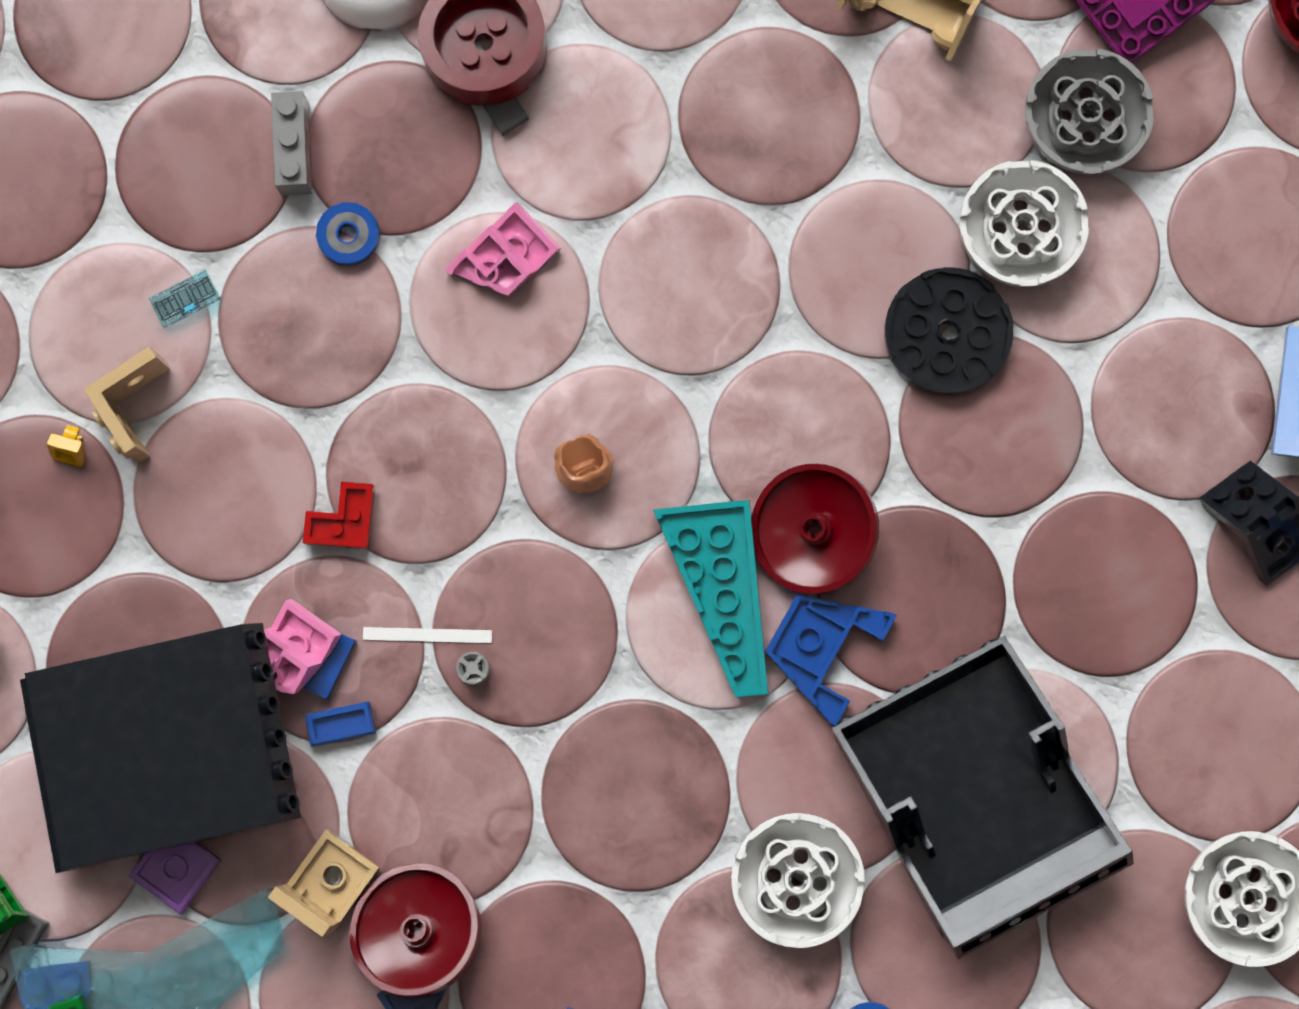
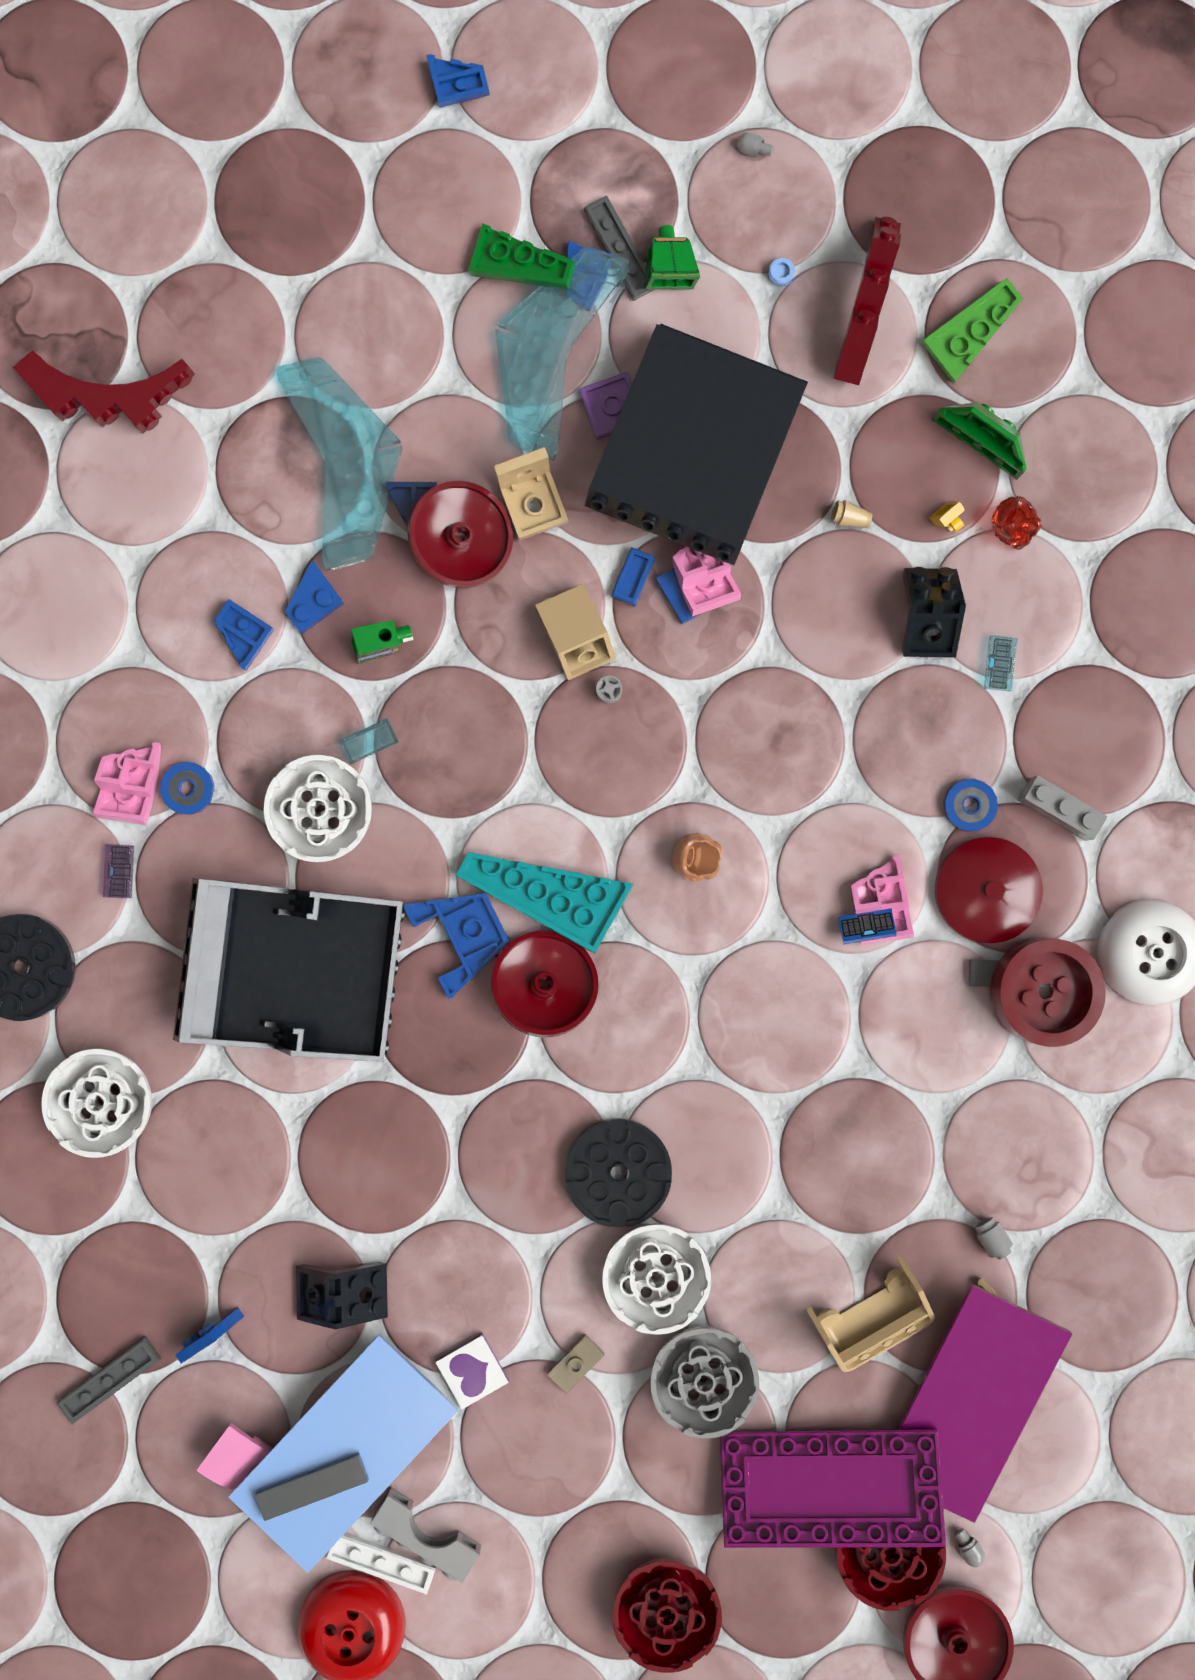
camera: 120 degrees right, 5 degrees up
tan bracket [83,346,170,463] -> none
red plate [303,482,375,549] -> none
white sticker [363,627,492,643] -> none
none -> clear light blue tile [339,718,399,765]
none -> green torso [350,620,413,664]
none -> tile [435,1333,509,1409]
none -> tan slope [535,583,616,681]
none -> dark tan plate [547,1334,604,1394]
none -> tan cone [831,500,872,528]
none -> tile [839,908,897,945]
none -> black bracket [902,567,966,658]
none -> dark red dish [934,837,1043,943]
none -> clear red hair [991,496,1042,550]

